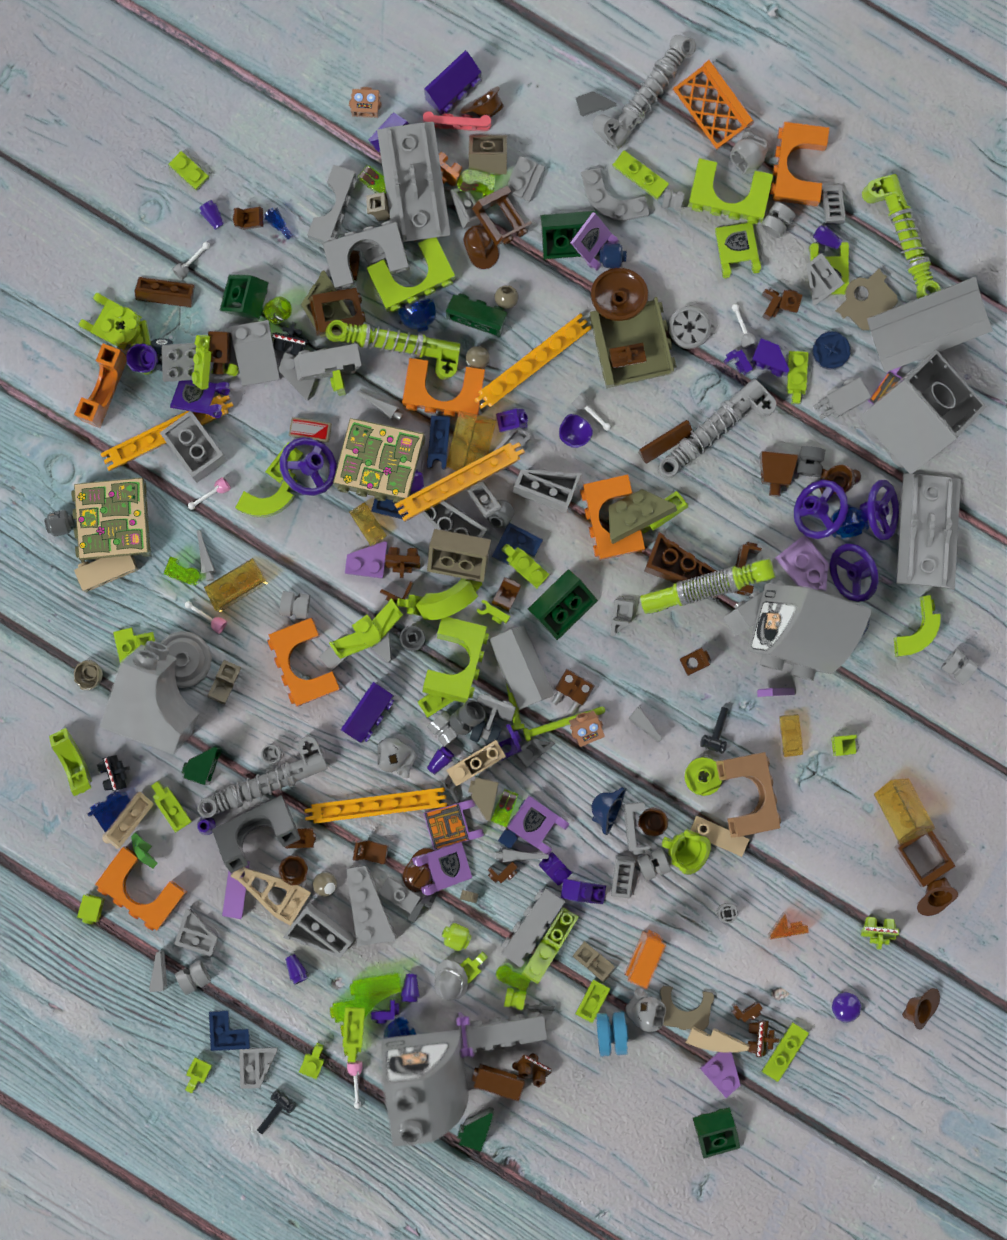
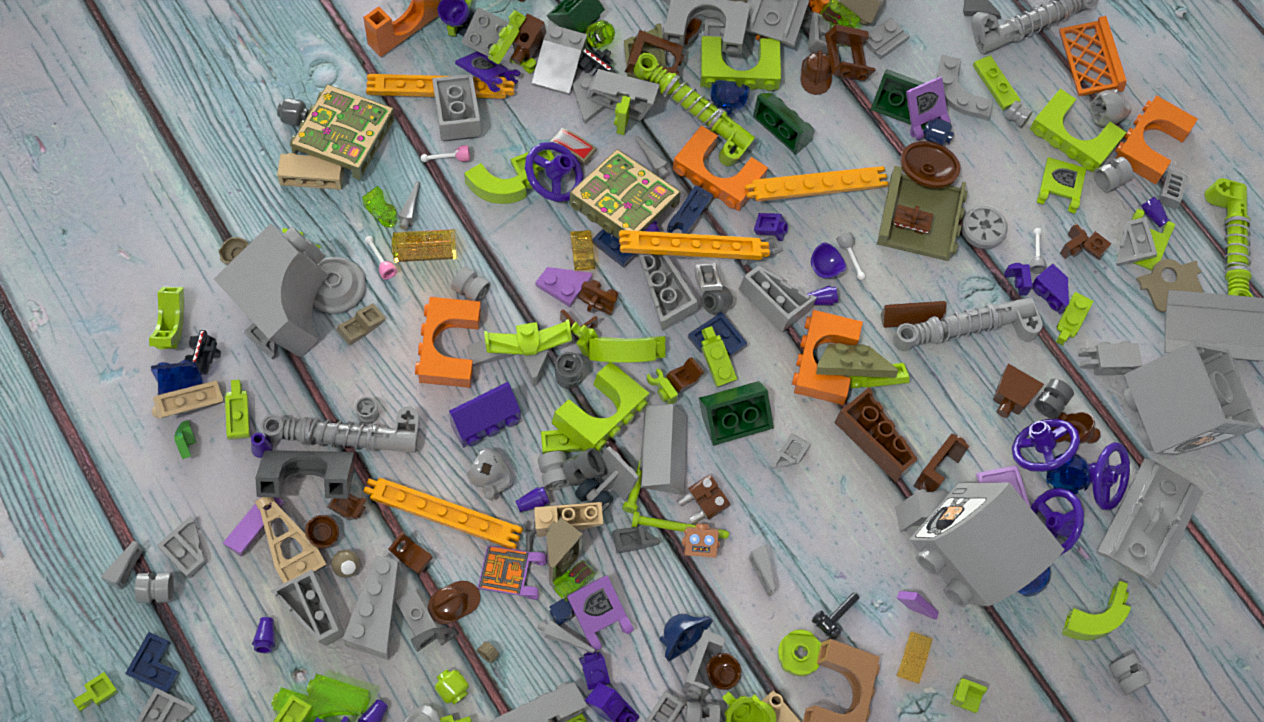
camera: 20 degrees right, 20 degrees down
lime brick [77,894,105,925] -> none
orange arch [95,846,187,931] -> none
dark green slope [181,747,222,785] -> none
medium lavender flag [412,841,472,896] -> none
dark tan slope [427,529,491,582] -> none
clear yellow slope [447,411,497,471] -> none
dark tan piece [466,346,489,369] -> none
reddish brown bracket [488,861,518,884] -> none
dark tan piece [494,285,519,309] -> none
dark purple bracket [498,724,522,761] -> none
lime piece [640,559,776,614] -> none
reddish brown bracket [679,648,711,676] -> none
dark blue tile [812,332,851,370] -> none
none -> dark purple cone [807,285,838,306]

